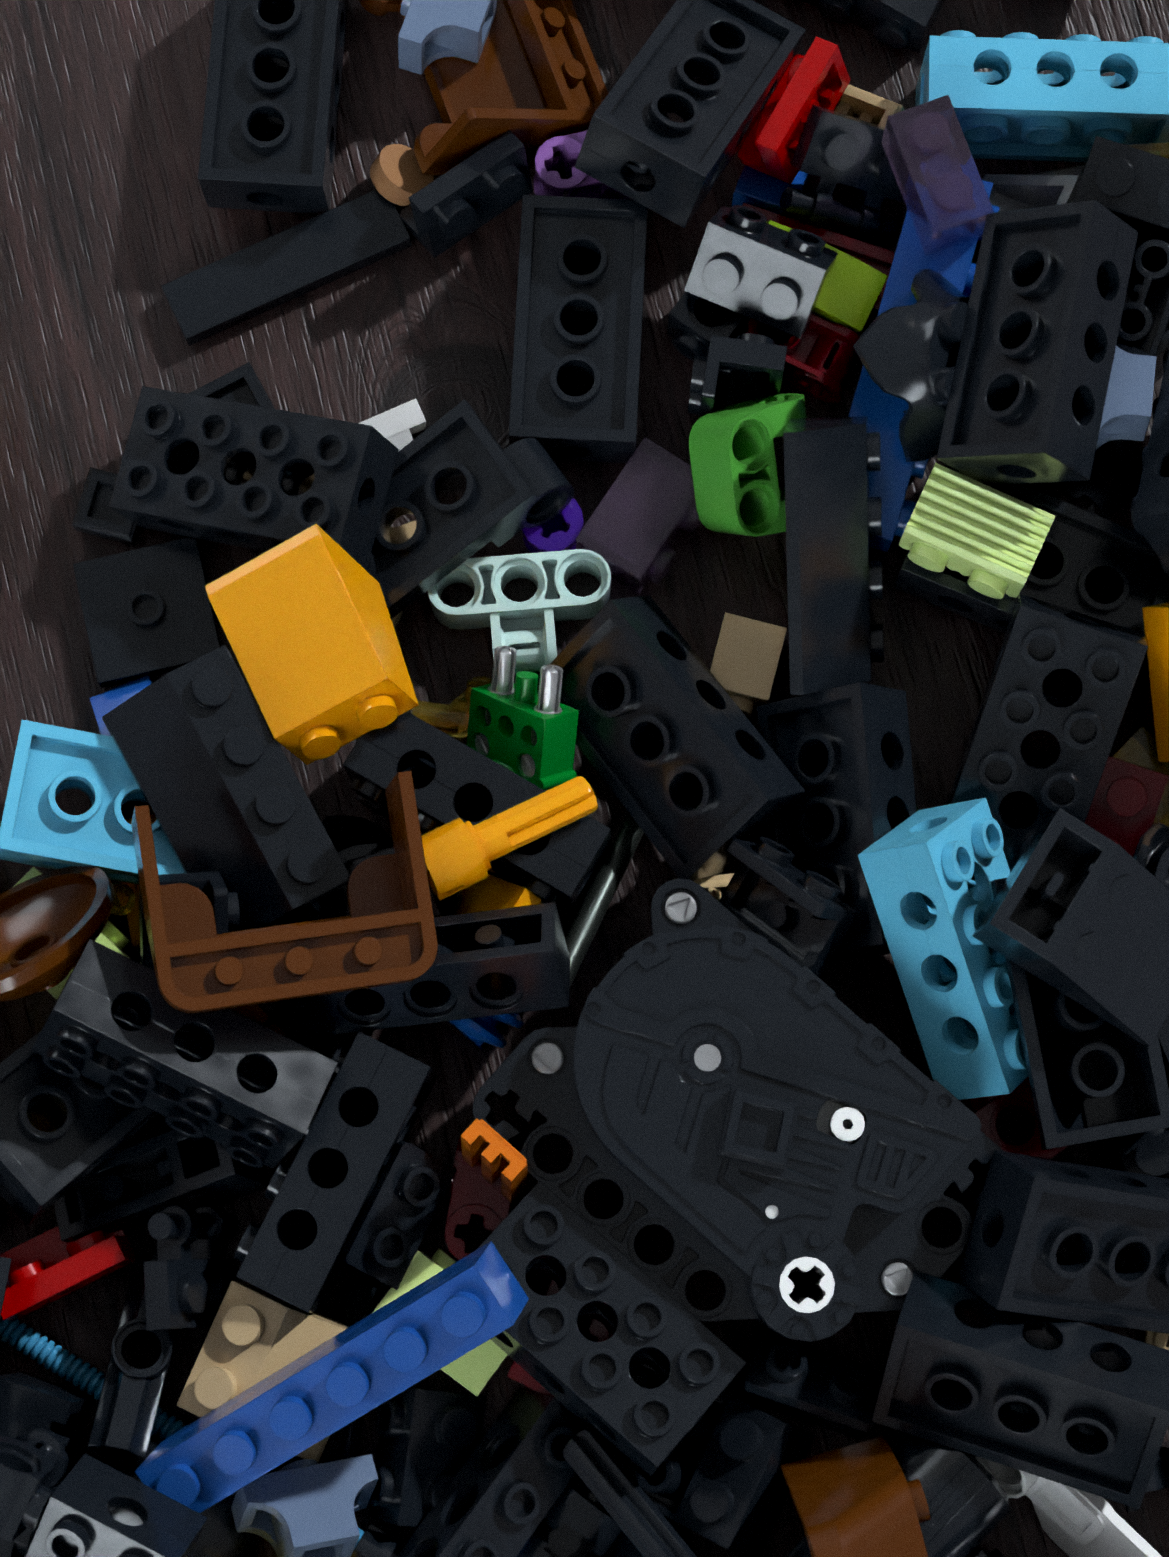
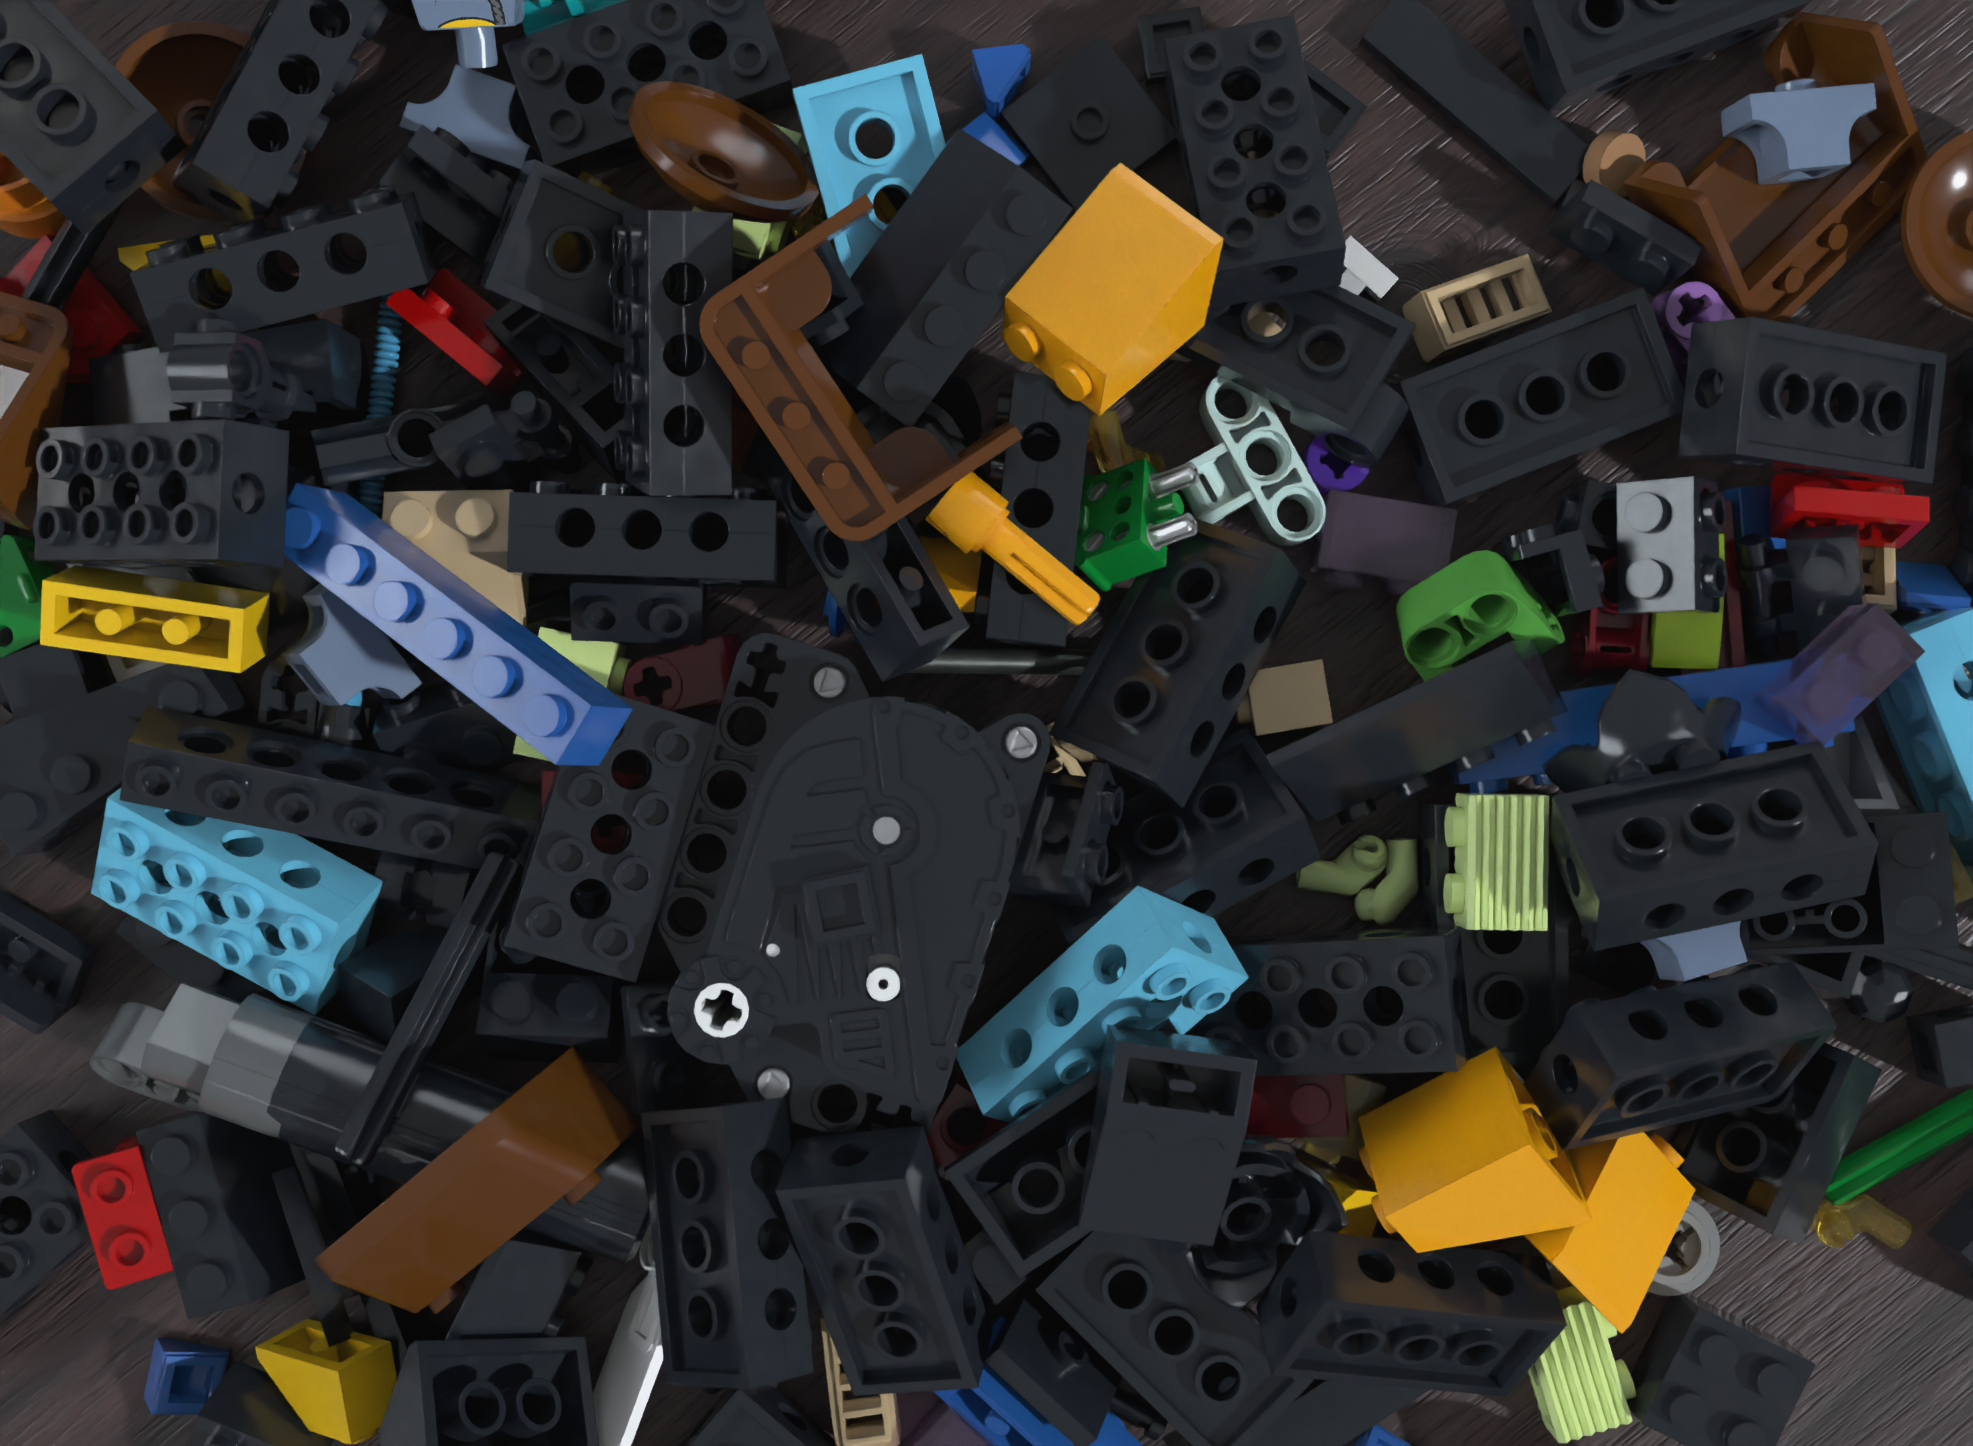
camera: 65 degrees right, 10 degrees up
orange tile [461,1118,528,1203] -> none
none -> blue slope [972,44,1031,121]
none -> yellowish green arm [1295,835,1388,896]
none -> yellowish green arm [1354,838,1419,925]
none -> tan slope [1403,254,1552,363]
none -> blue slope [1896,561,1971,612]

